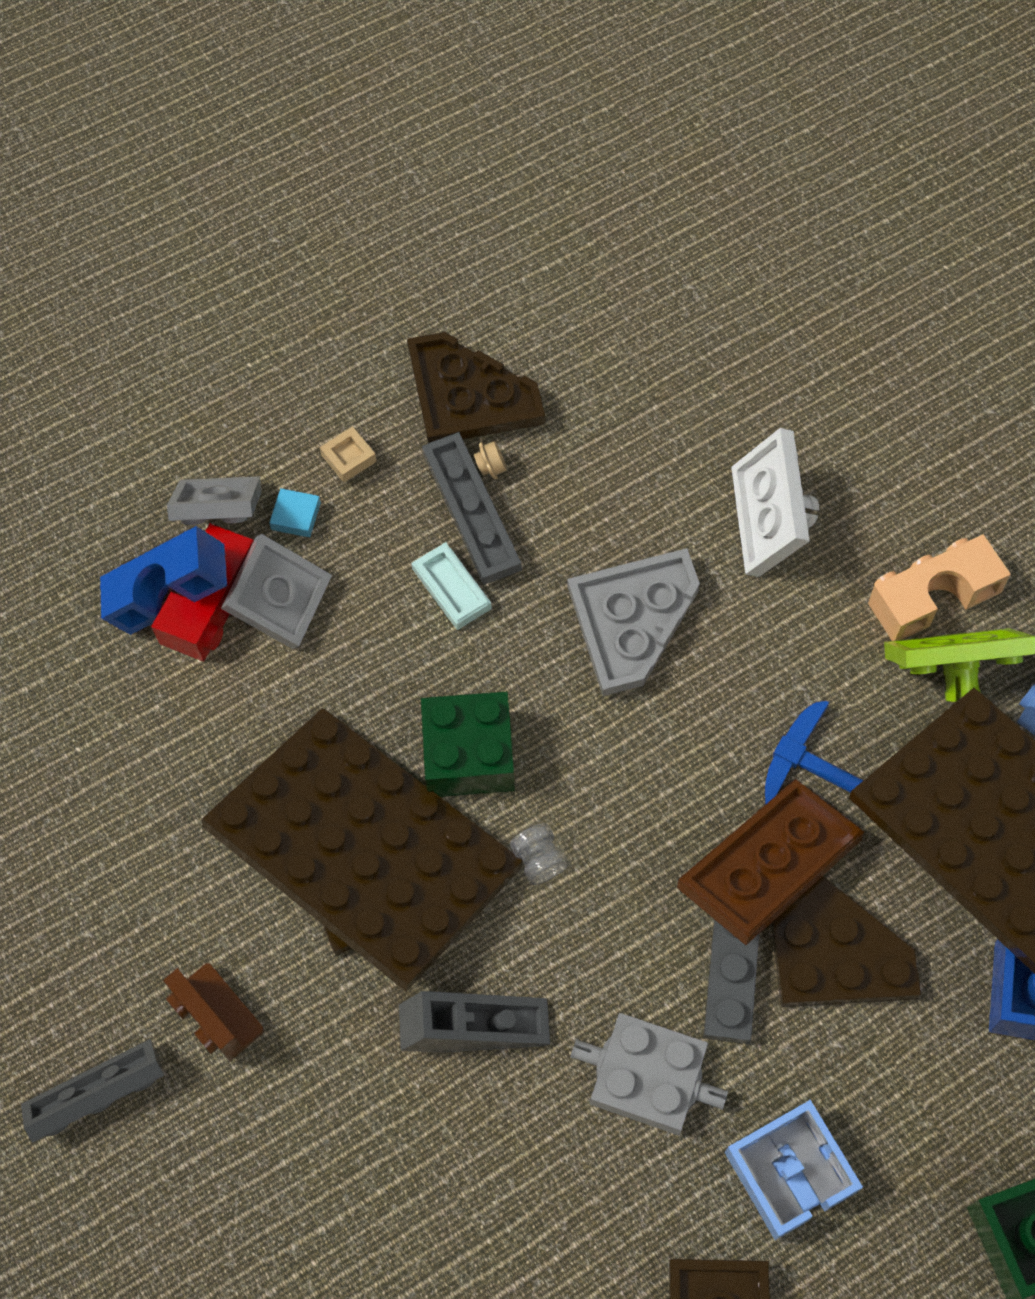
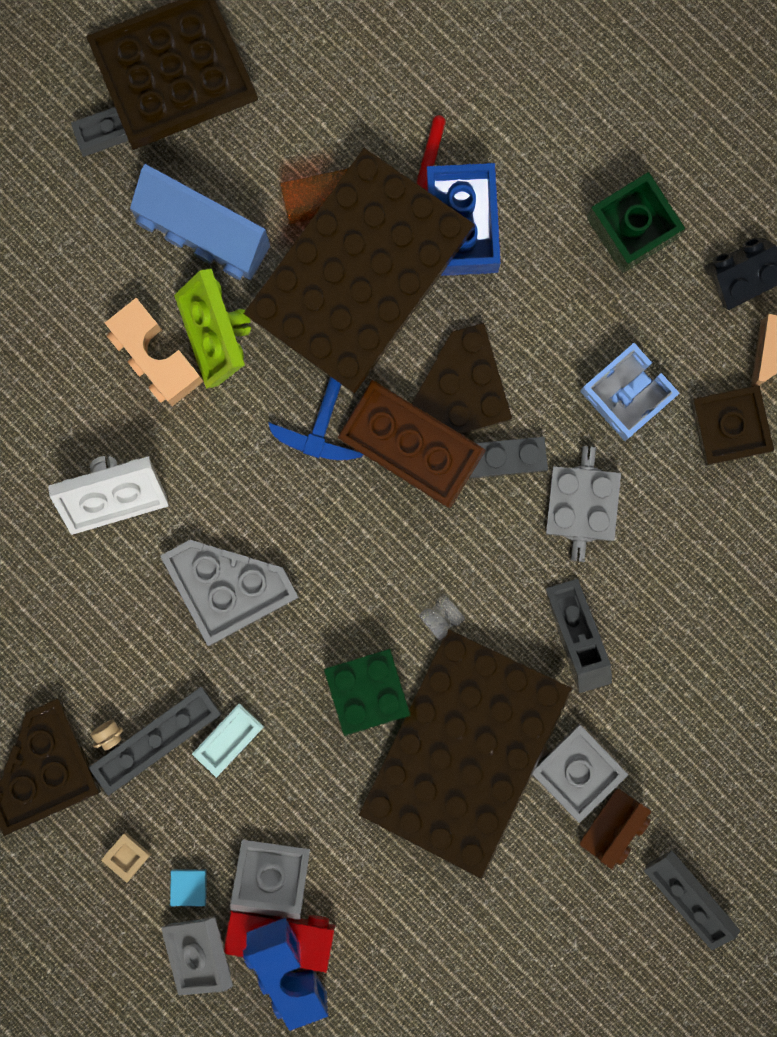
camera: 105 degrees left, 20 degrees up
none -> light grey plate [533,724,628,823]

